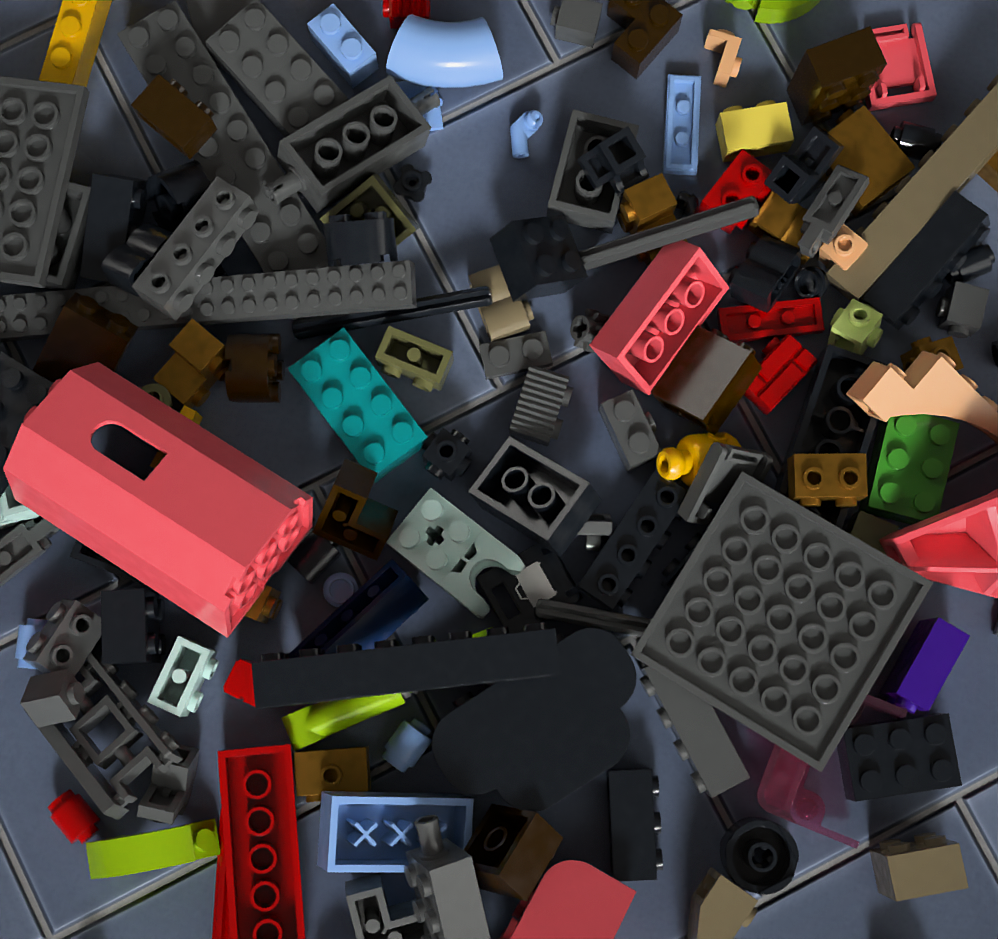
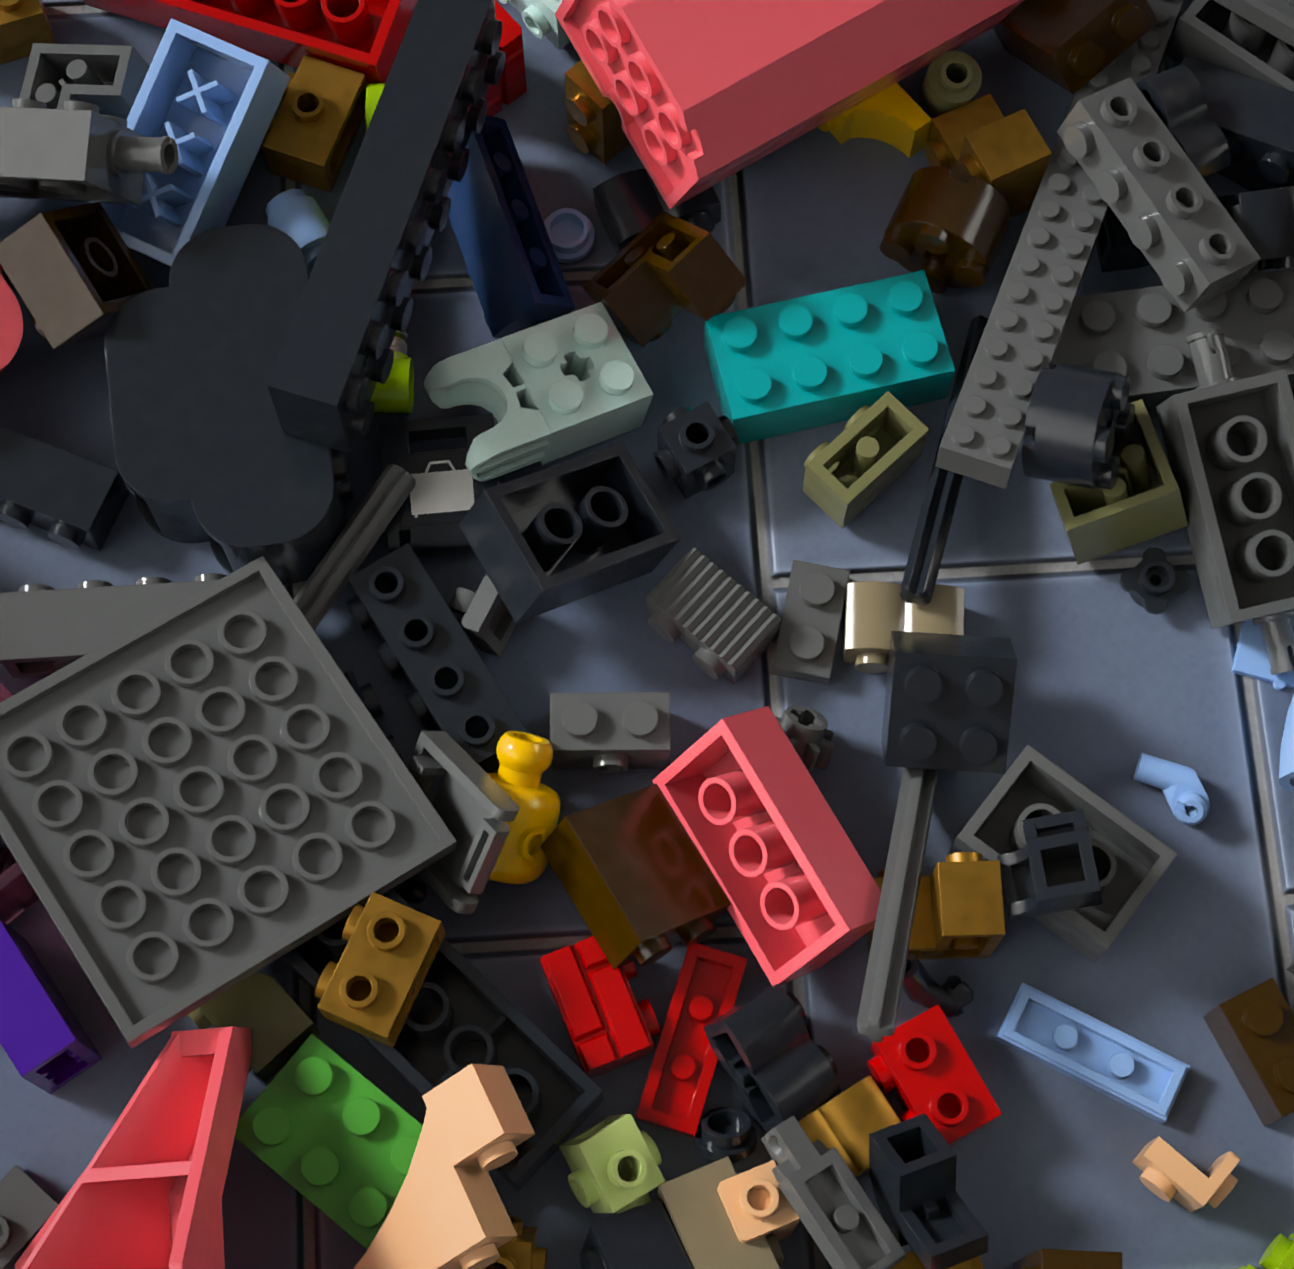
camera: 115 degrees right, 10 degrees down
light yellow brick [715,100,794,162] -> none

